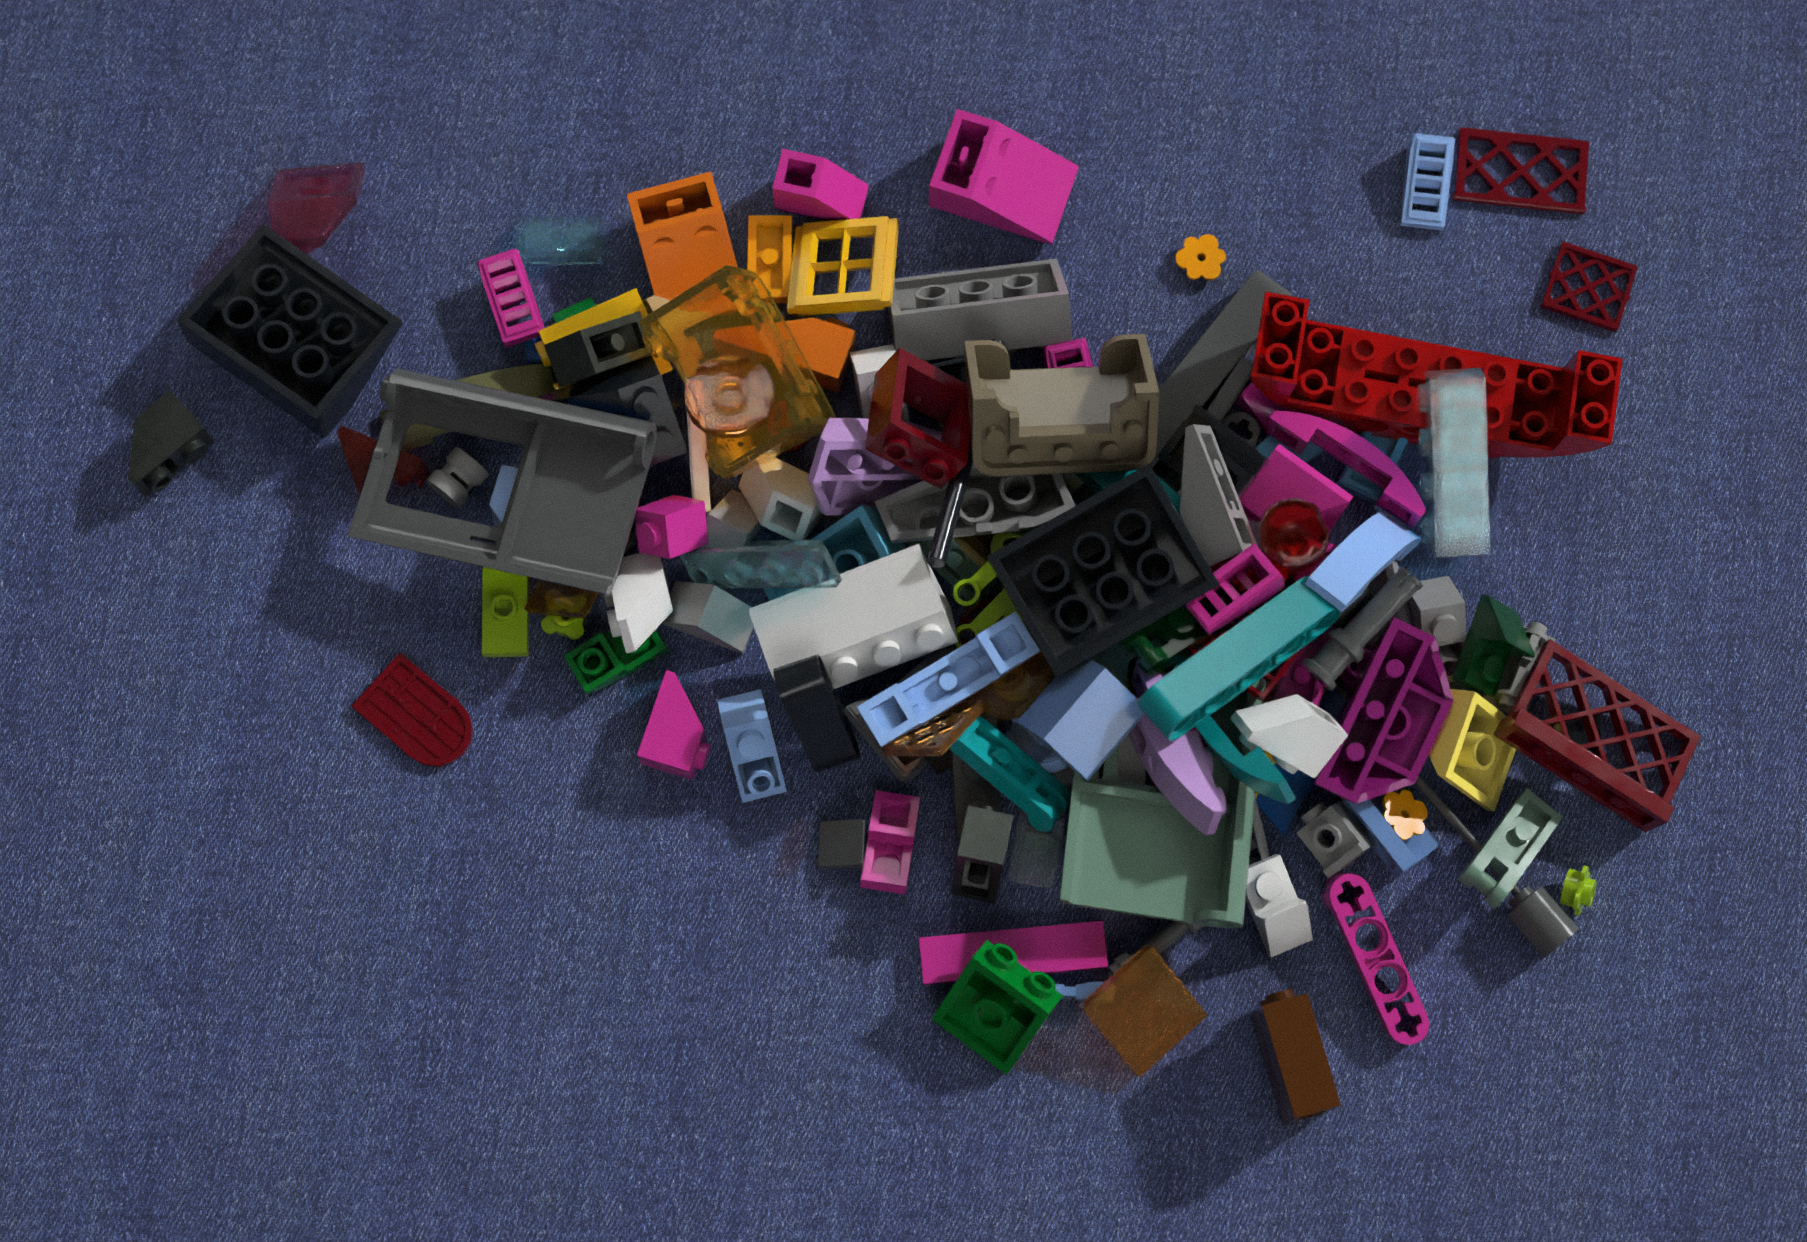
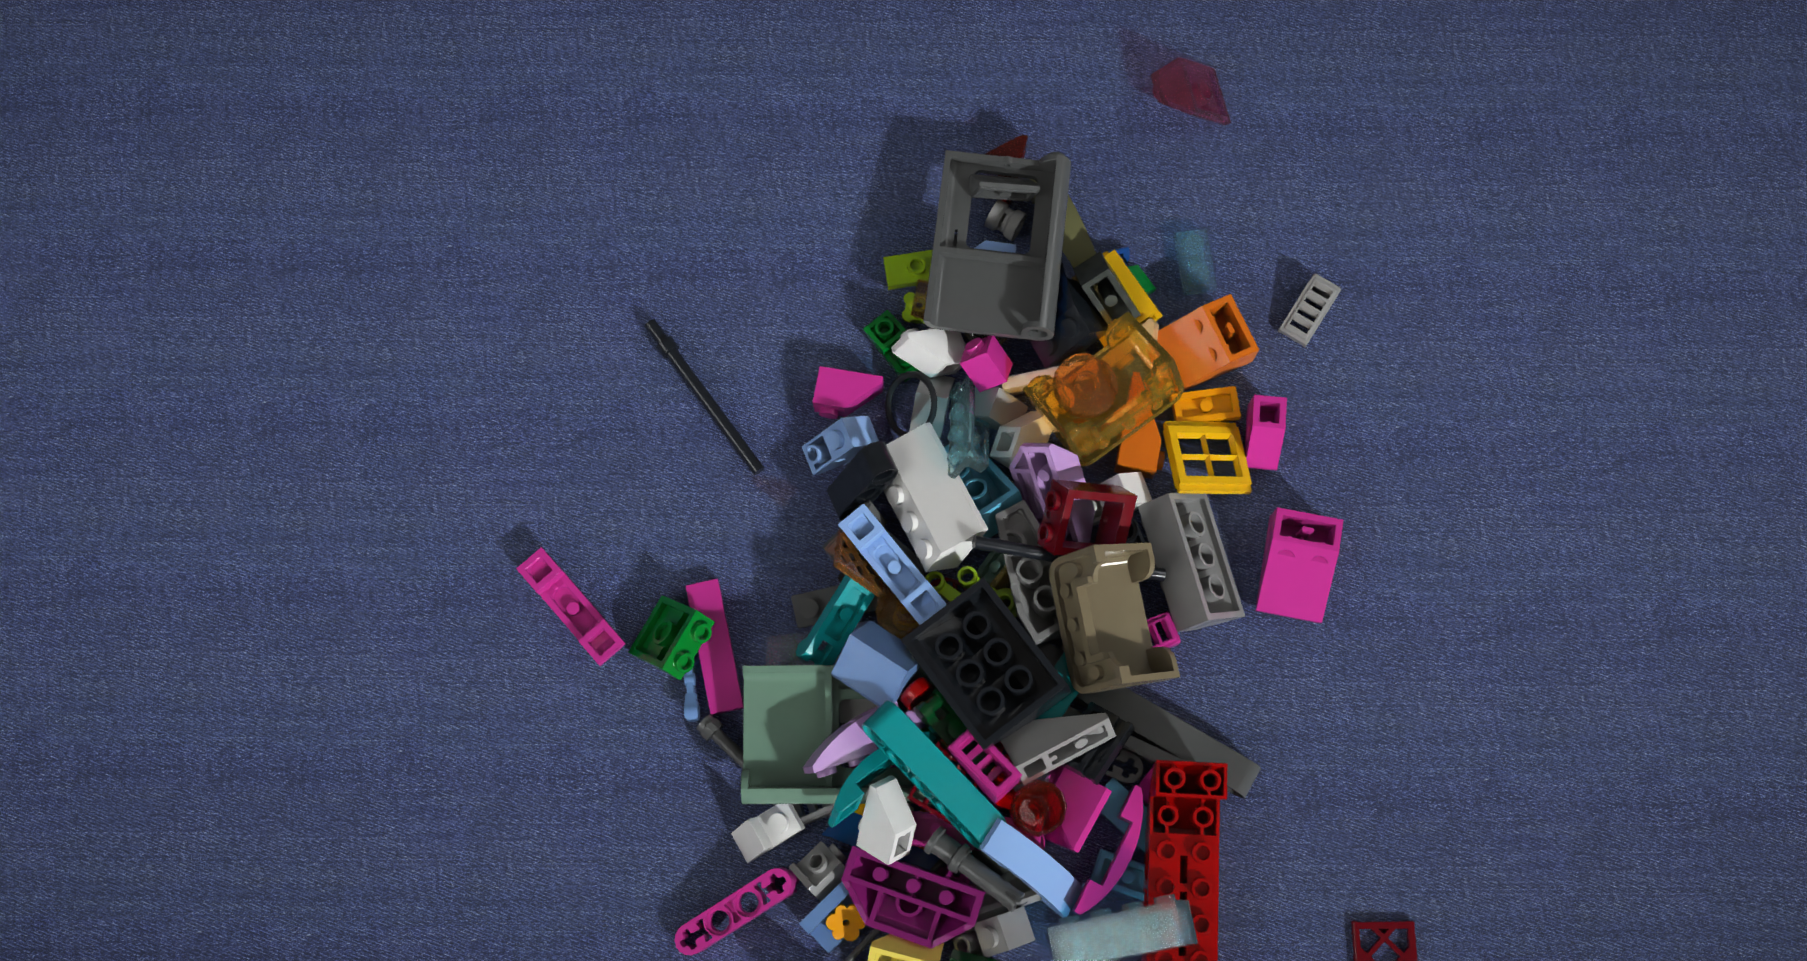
camera: 85 degrees right, 0 degrees up
pearl dark grey slope [128,390,214,498] -> none
black slope [177,224,402,439] -> none
dark red window [351,653,473,767] -> none
dark pink slope [477,249,545,348] -> none
dark grey slope [818,819,866,870] -> none
dark pink slope [860,790,920,894] -> none
pearl dark grey slope [950,806,1013,904] -> none
clear orange tile [1079,944,1208,1078] -> none
light orange plant [1175,234,1226,281] -> none
reddish brown brick [1250,989,1341,1125] -> none
light blue slope [1400,133,1455,231] -> none
none -> dark pink slope [516,547,626,666]
none -> black bar [645,319,764,475]
none -> black tyre [885,371,937,437]
none -> red tile [900,677,934,710]
none -> dark grey slope [969,174,1040,202]
none -> light grey slope [1278,274,1341,347]

